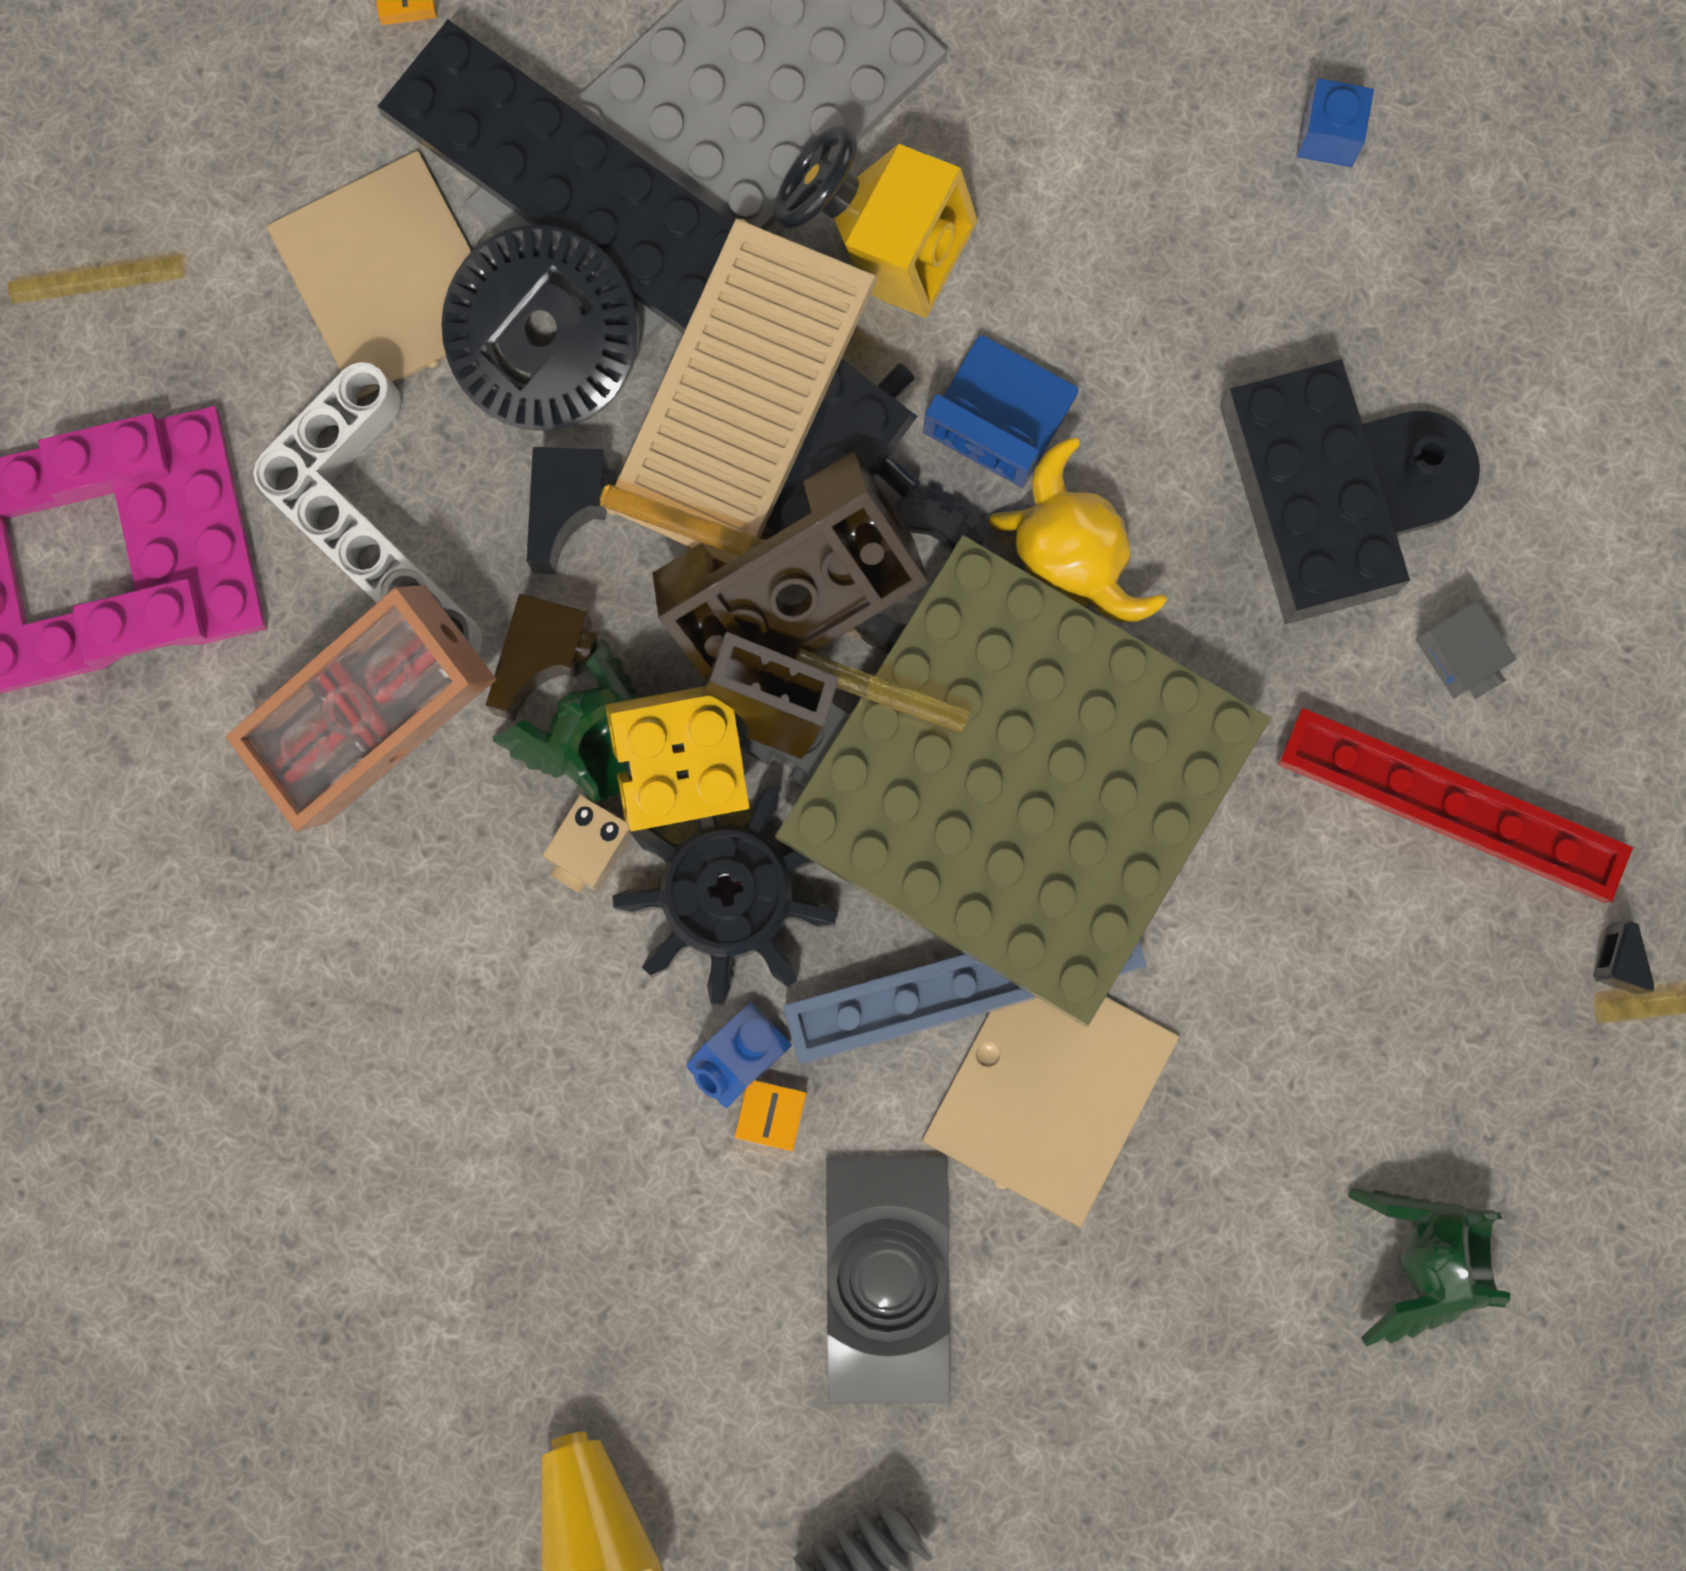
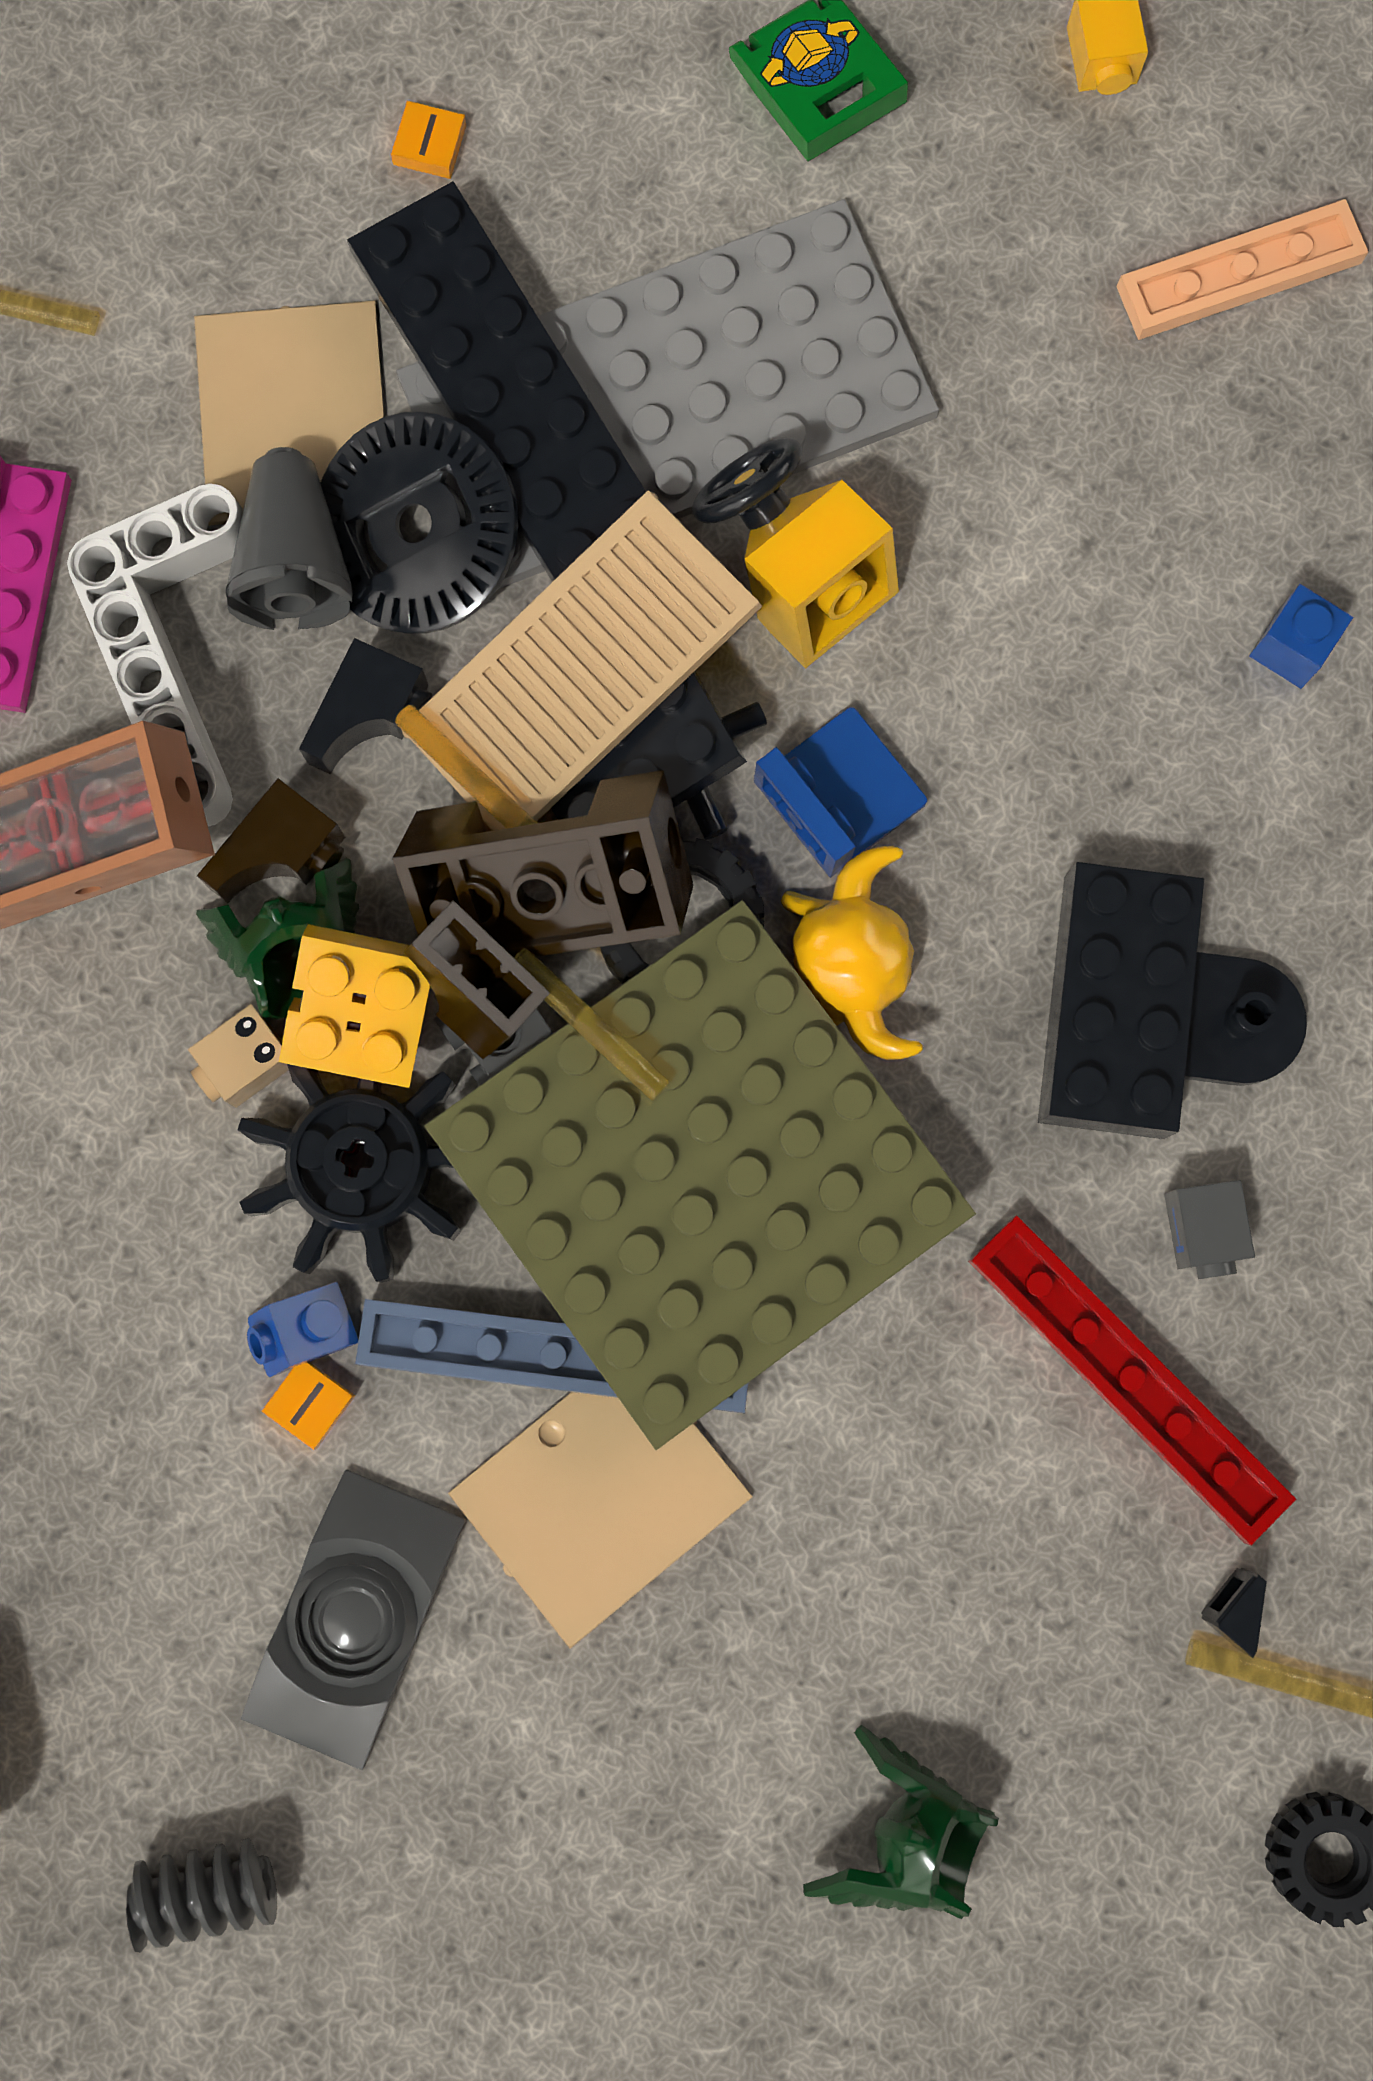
camera: 20 degrees right, 0 degrees up
none -> dark grey cone [226,447,353,630]

